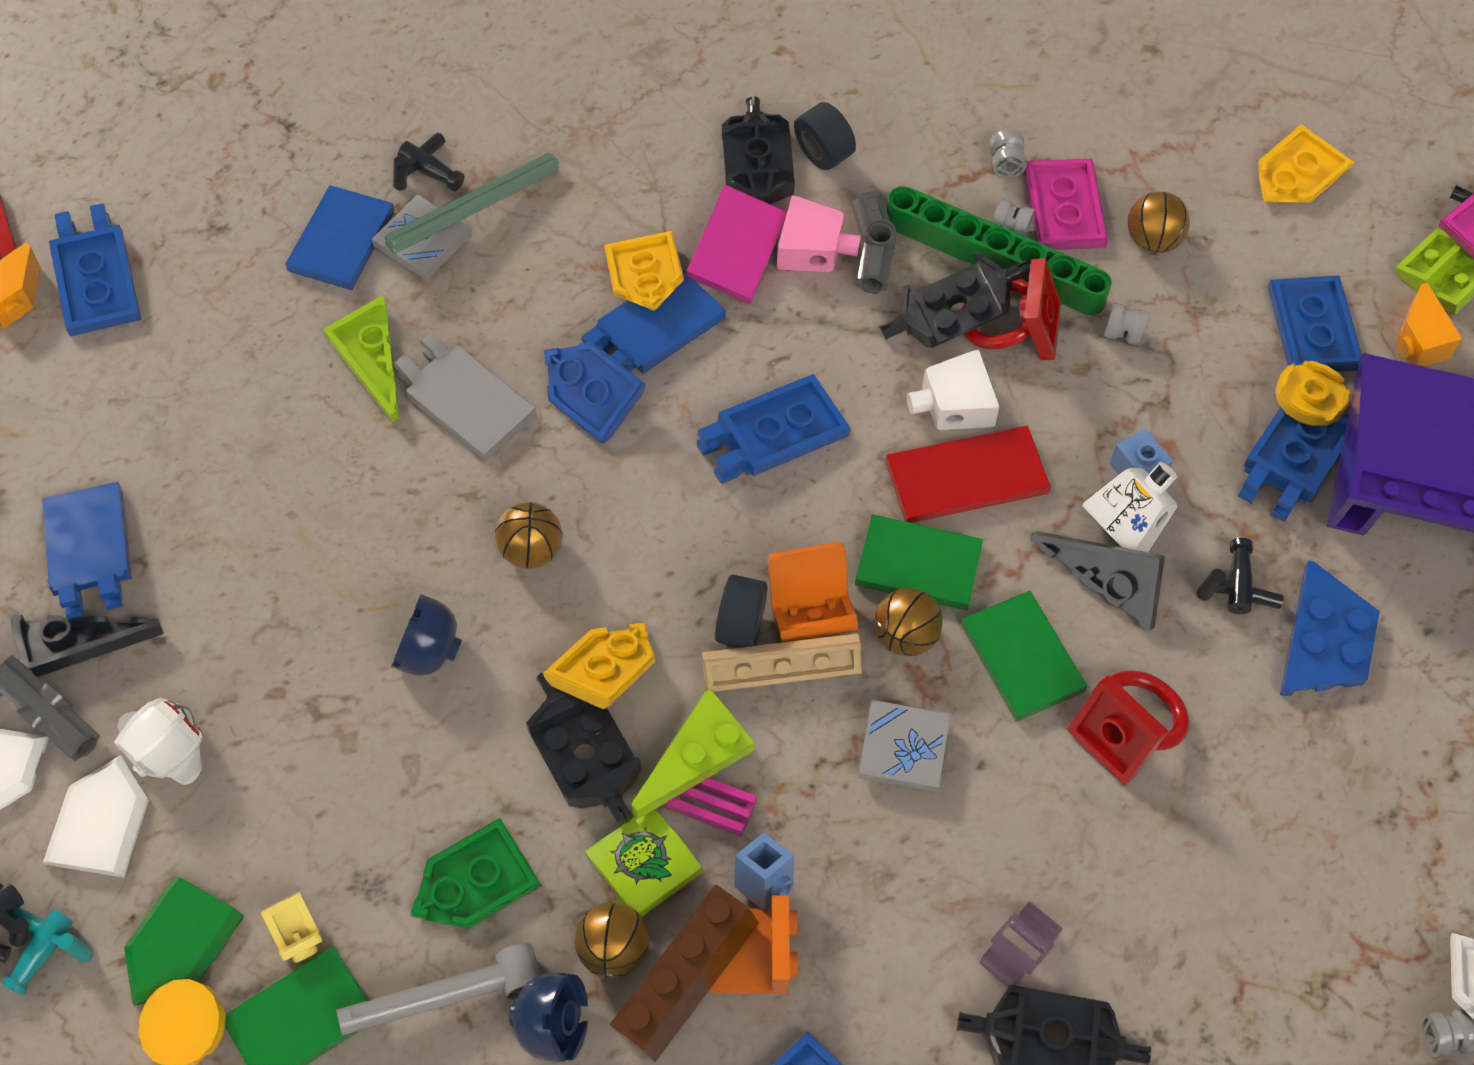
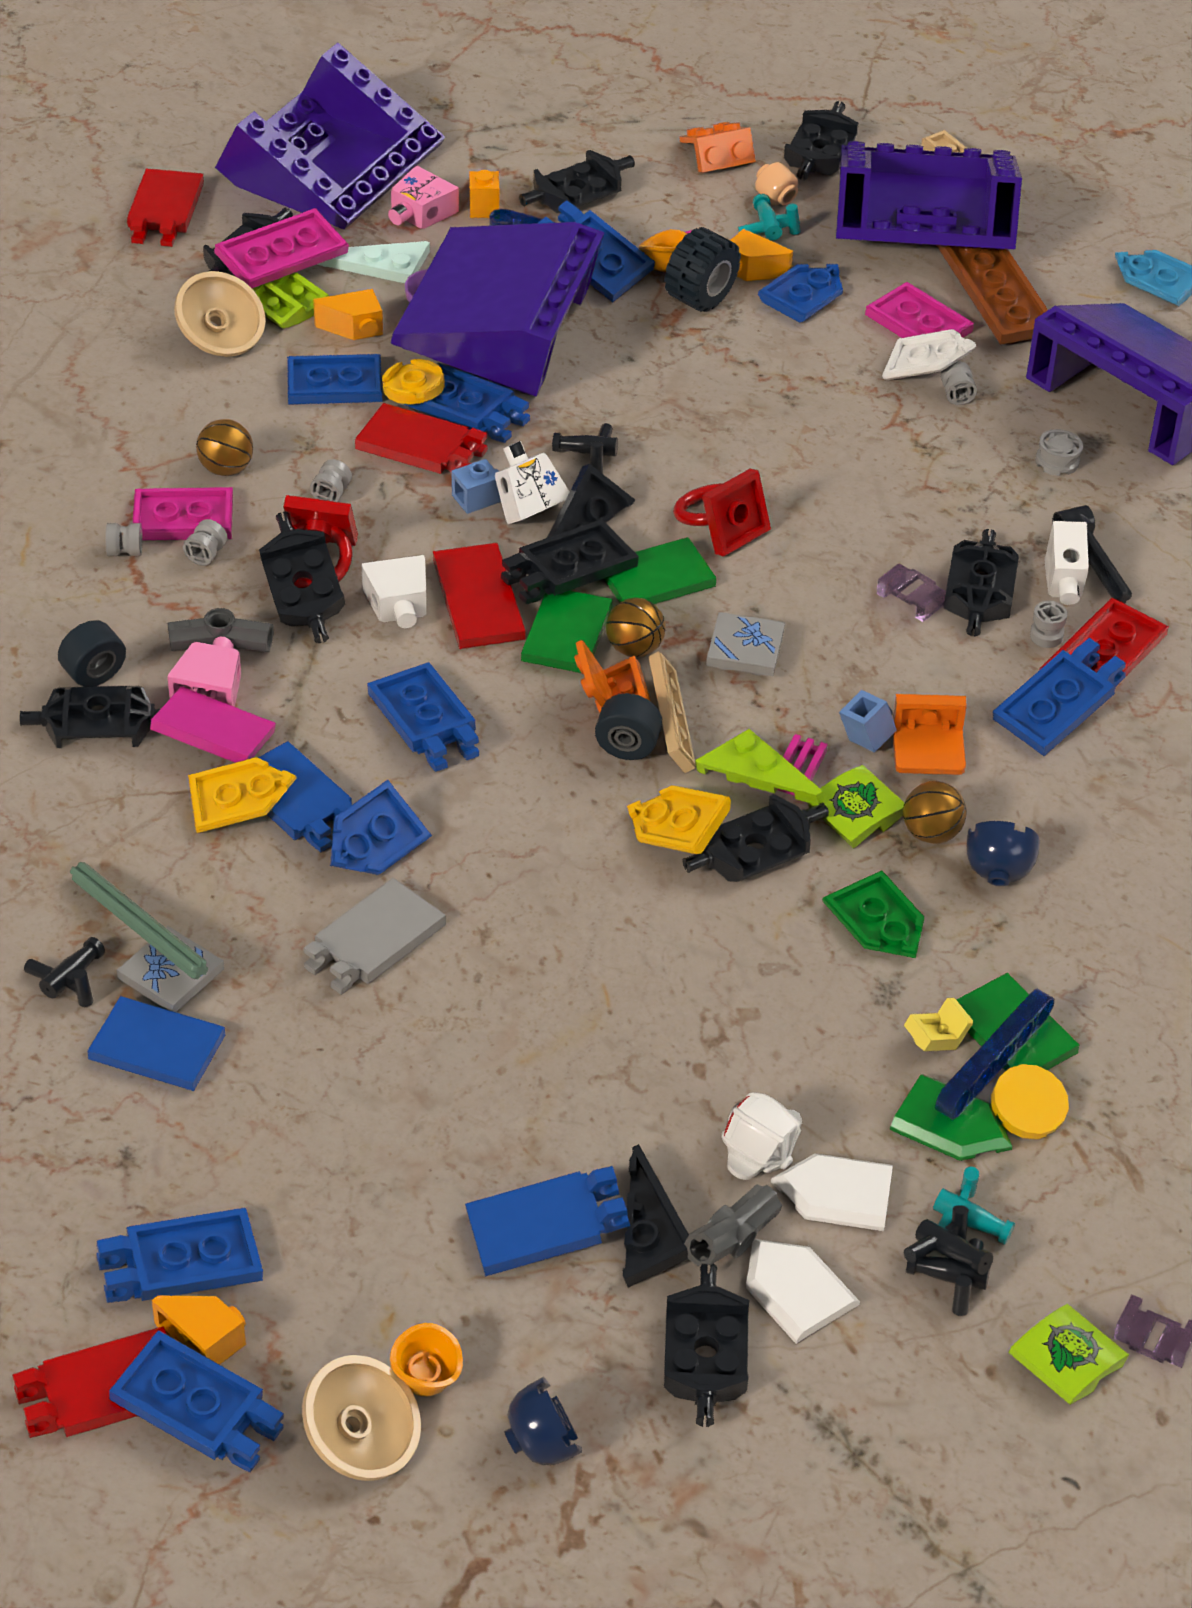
camera: 90 degrees left, 15 degrees down
lime wing [323,295,400,423] -> none
light grey piece [336,943,541,1036] -> none
dark blue cylinder [391,594,462,676] -> none
pearl gold piece [495,502,563,569] -> none
reddish brown brick [609,884,759,1062] -> none
green beam [886,186,1112,315] -> none
yellow tile [1258,124,1355,203] -> none
blue wing [1280,560,1380,696] -> none
none -> tan dish [174,271,265,357]
none -> red tile [355,403,488,474]
none -> black tile [501,519,639,604]
none -> clear blue beam [935,988,1055,1120]

